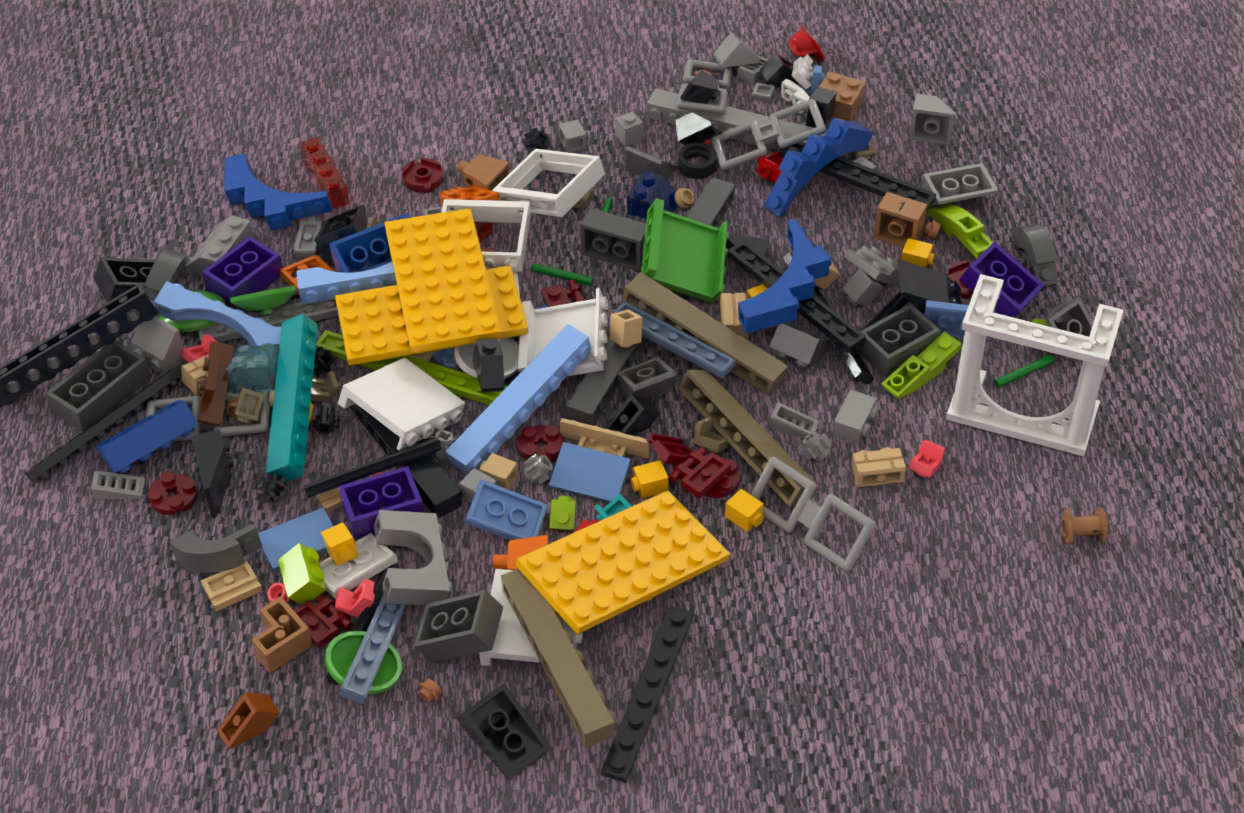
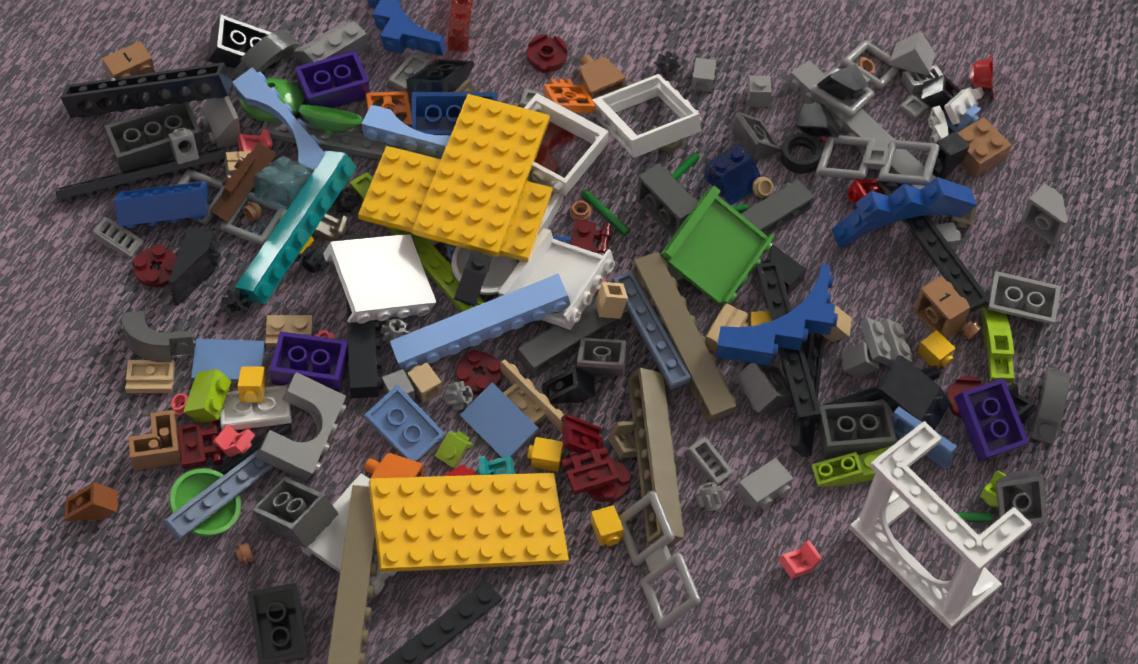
camera: 25 degrees right, 10 degrees up
dark tan bracket [233,387,265,424] -> none
black axle [304,438,442,497] -> none
tan brick [851,447,906,488] -> none
none -> medium nougat brick [102,41,155,79]
none -> light grey brick [168,128,199,164]
none -> nougat plate [570,201,591,221]

